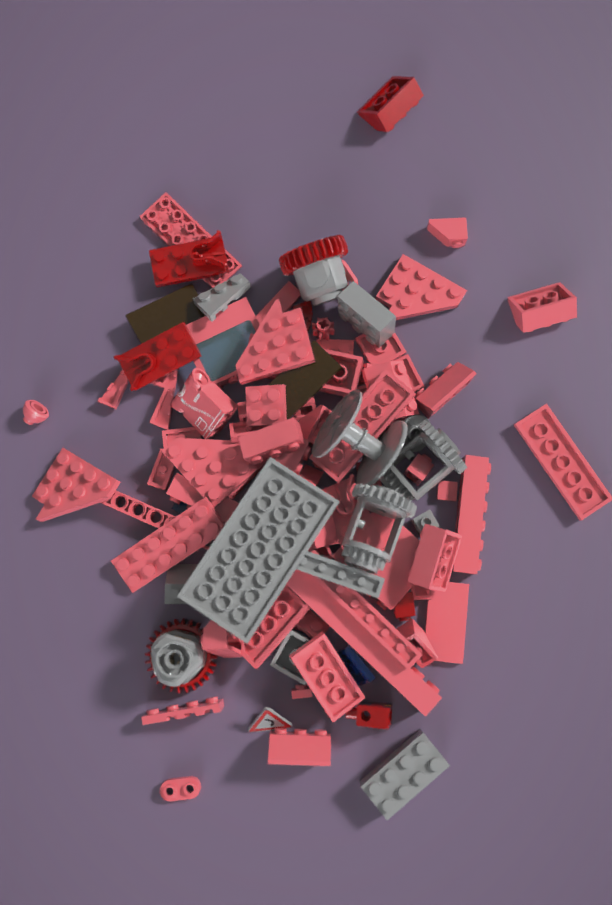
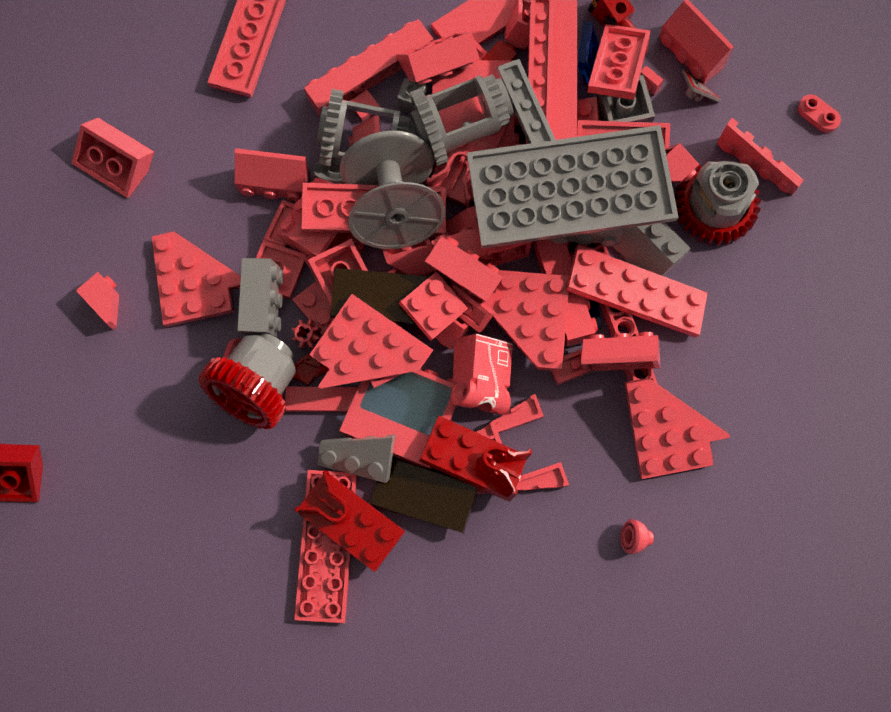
camera: 135 degrees left, 5 degrees down
coral plate [162,427,202,448] -> none
none -> coral slope [581,332,660,372]

